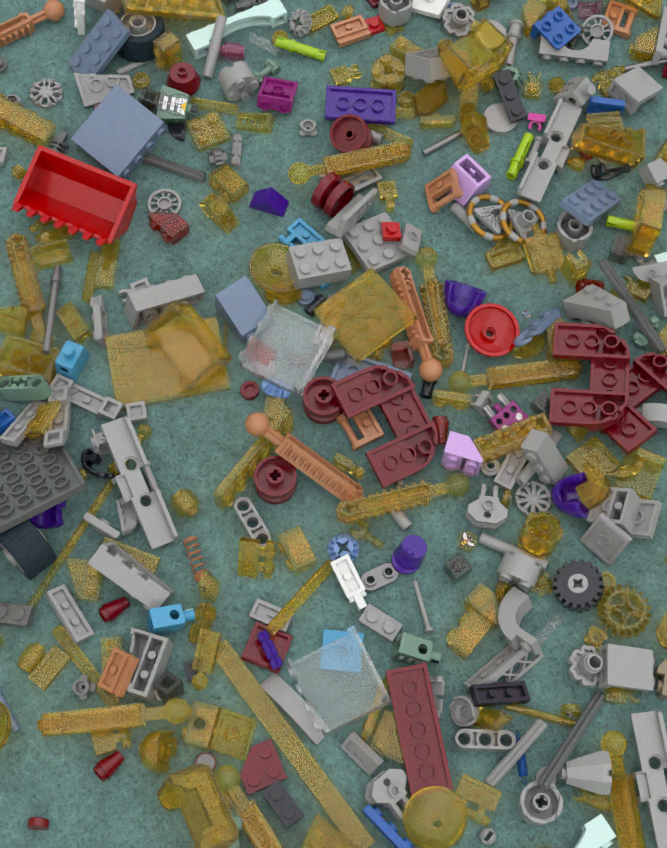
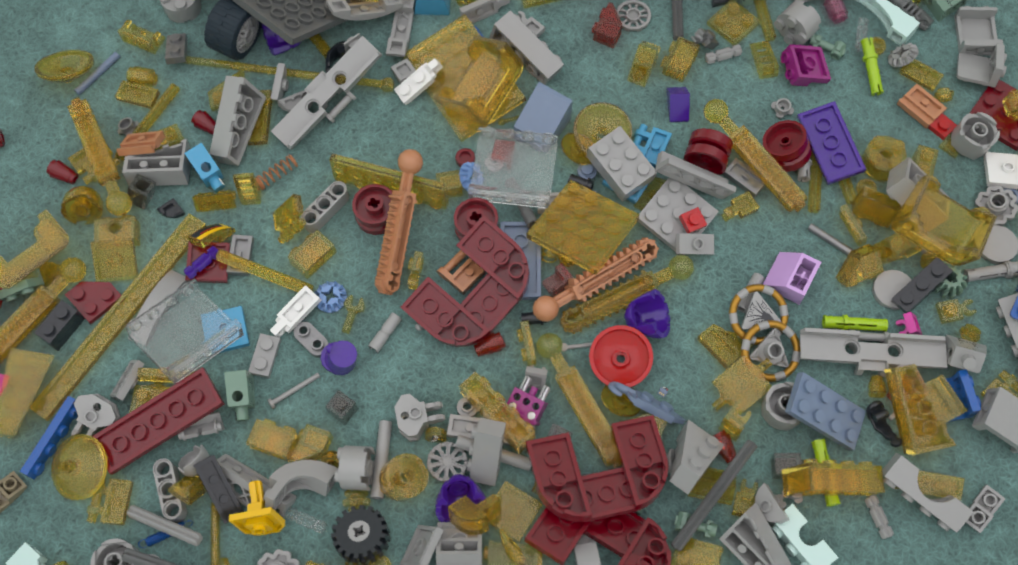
camera: 75 degrees right, 0 degrees up
light grey plate [45,584,95,645] -> none
clear yellow head [170,488,200,517] -> none
clear yellow plate [191,628,222,690] -> none
flat silver tile [195,752,217,775] -> none
clear yellow plate [329,64,362,86] -> none
clear yellow gear [335,473,470,525] -> none
nougat plate [424,168,463,214] -> none
lavender slope [441,431,483,476] -> none
tile [457,531,477,552] -> none
light grey hinge [479,828,497,846] -> none
none -> clear yellow slope [188,223,236,248]
none -> yellow piece [229,480,285,536]
none -> white hinge [394,59,443,105]

